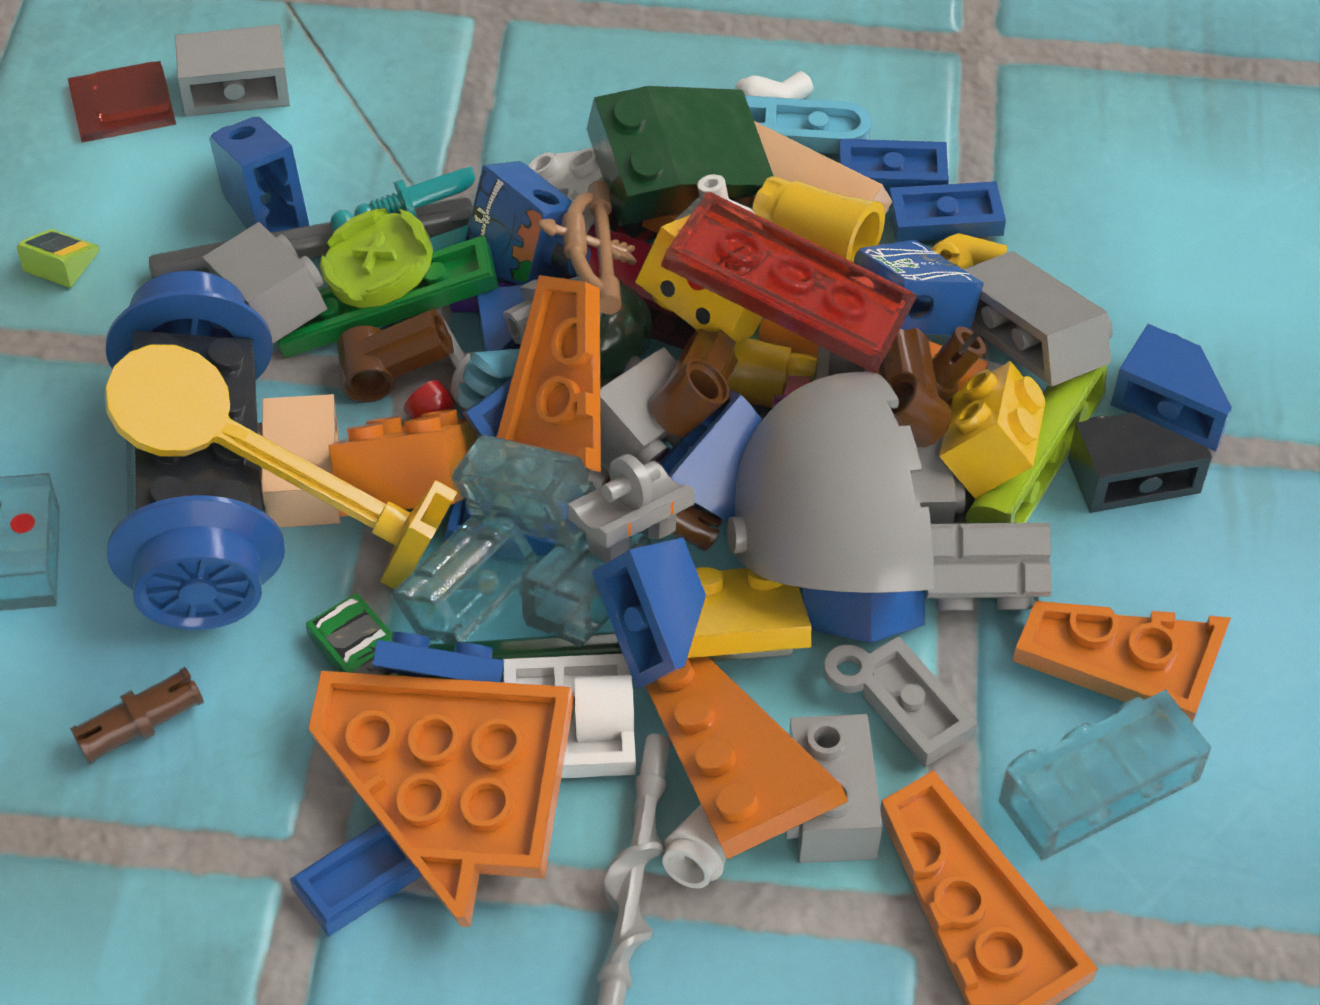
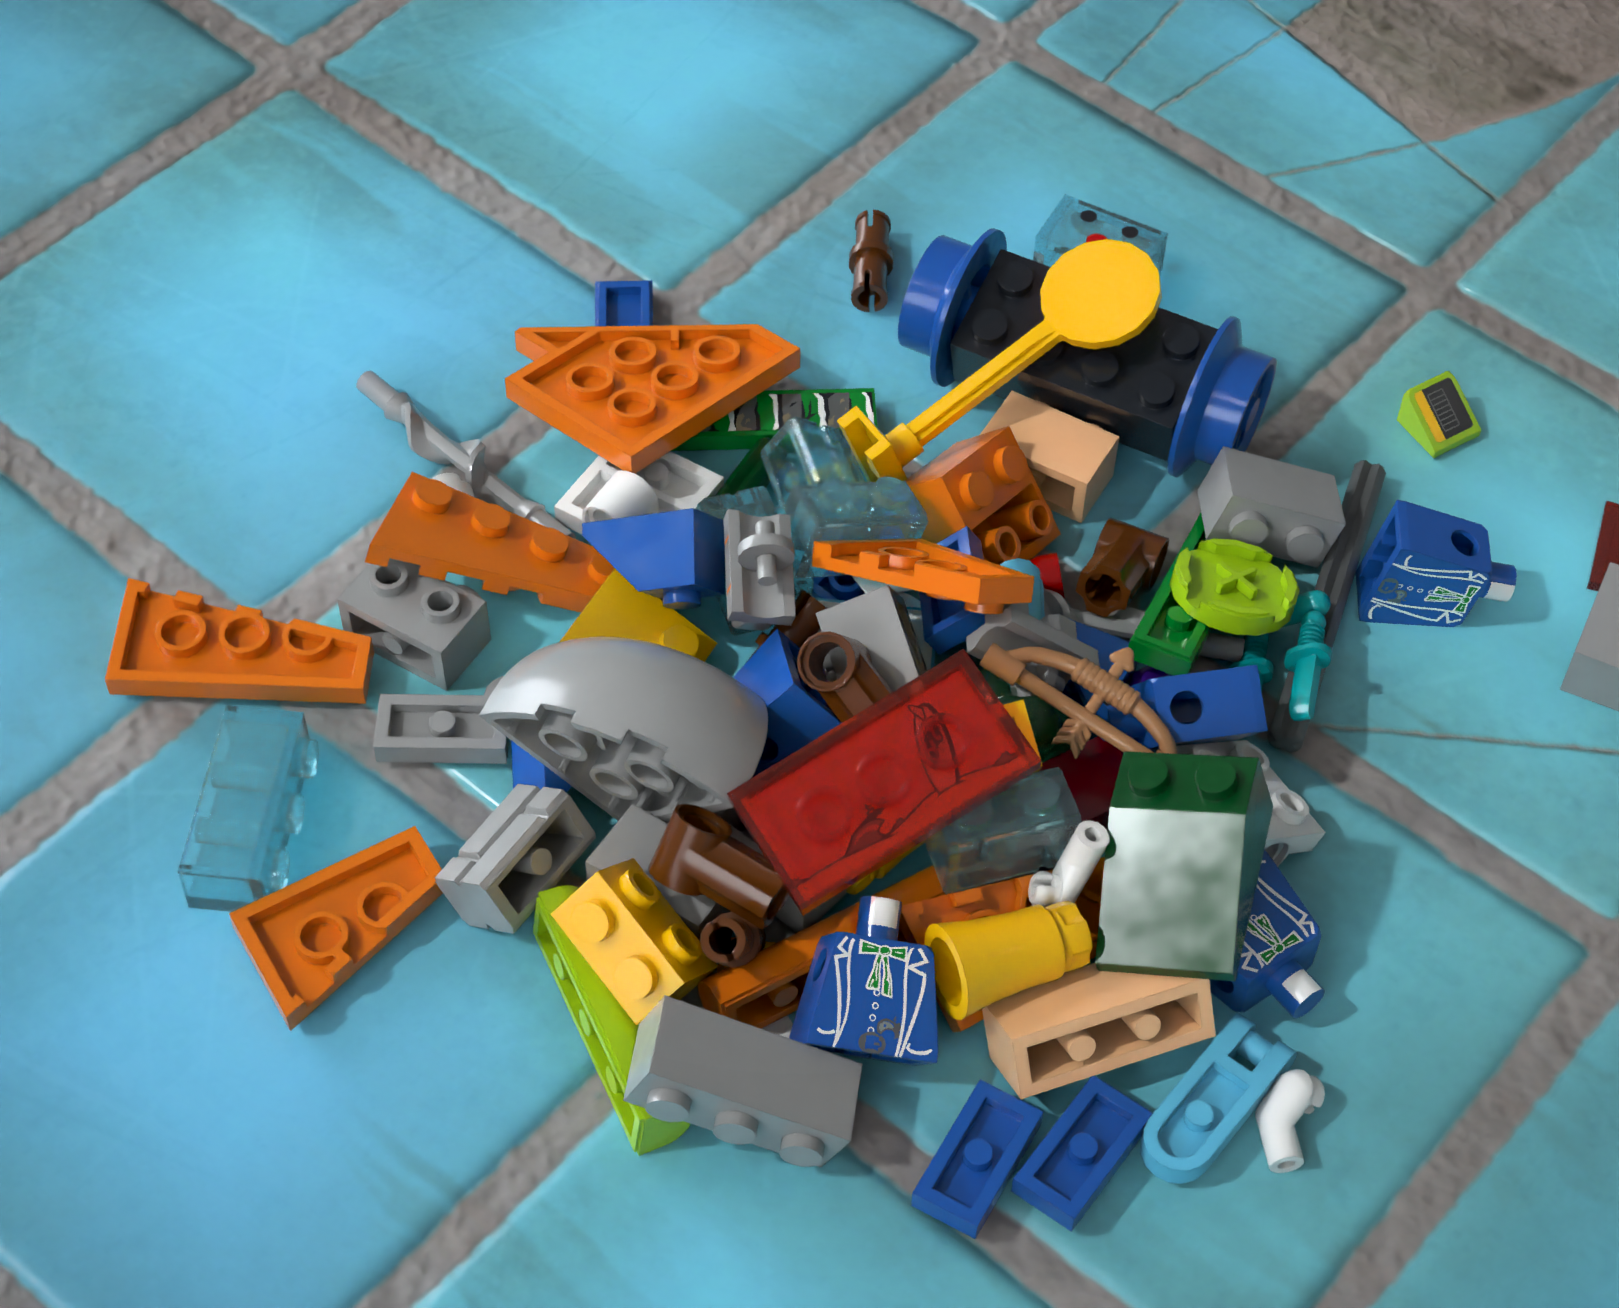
camera: 125 degrees right, 0 degrees up
blue plate [373,631,504,682] -> none
yellow arm [931,233,1008,269] -> none
black slope [1067,413,1212,513] -> none
blue slope [1110,324,1232,451] -> none

